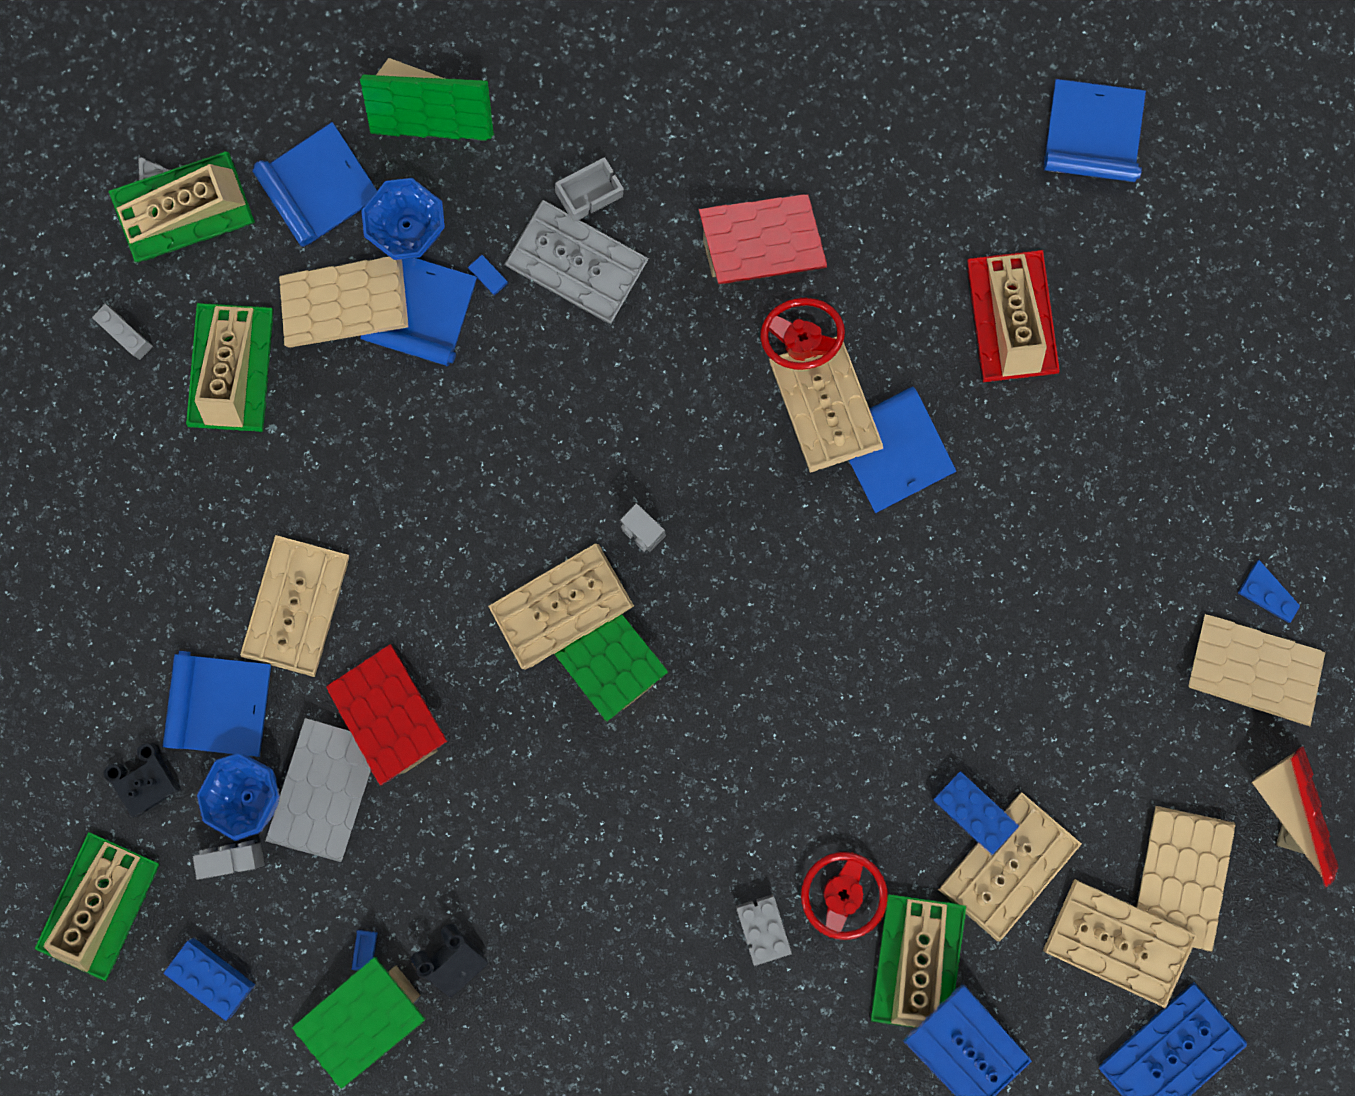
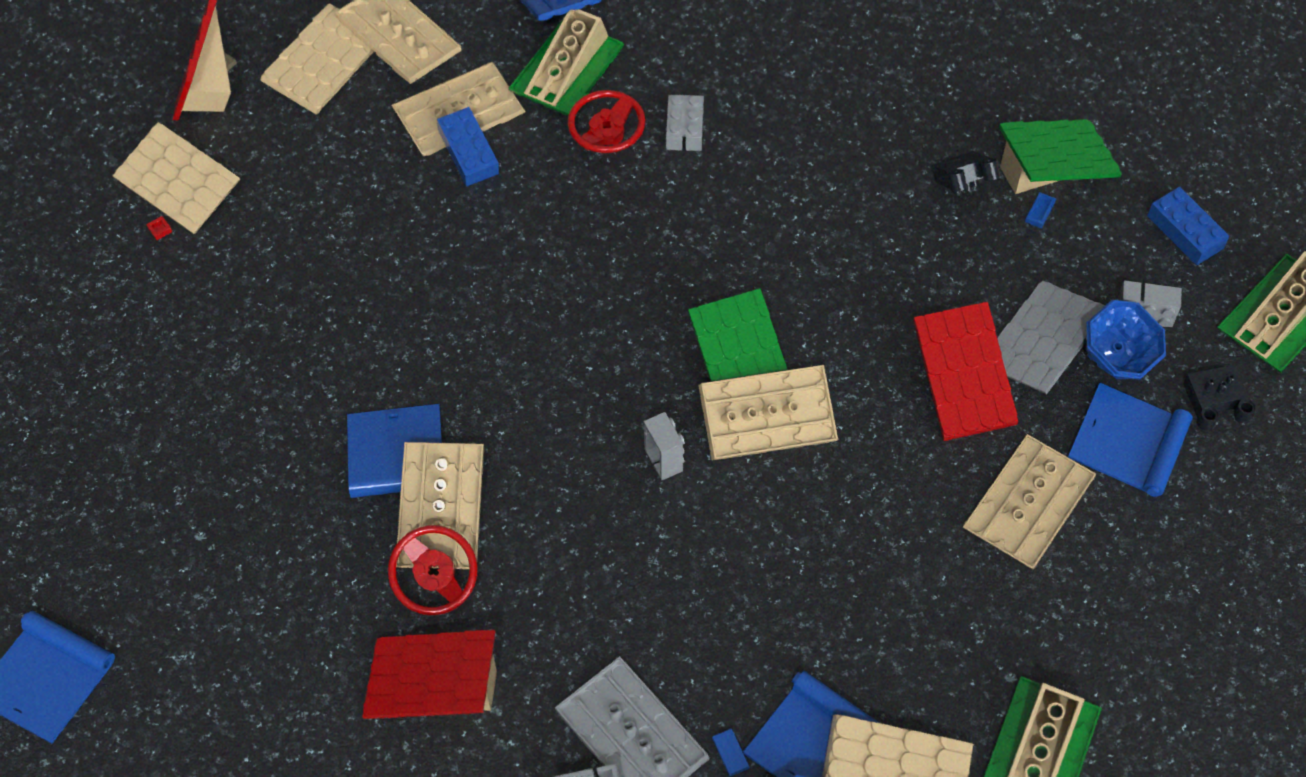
camera: 165 degrees left, 25 degrees down
piece [967,250,1059,382] -> none
blue wing [1238,560,1300,623] -> none
none -> red plate [146,216,172,241]

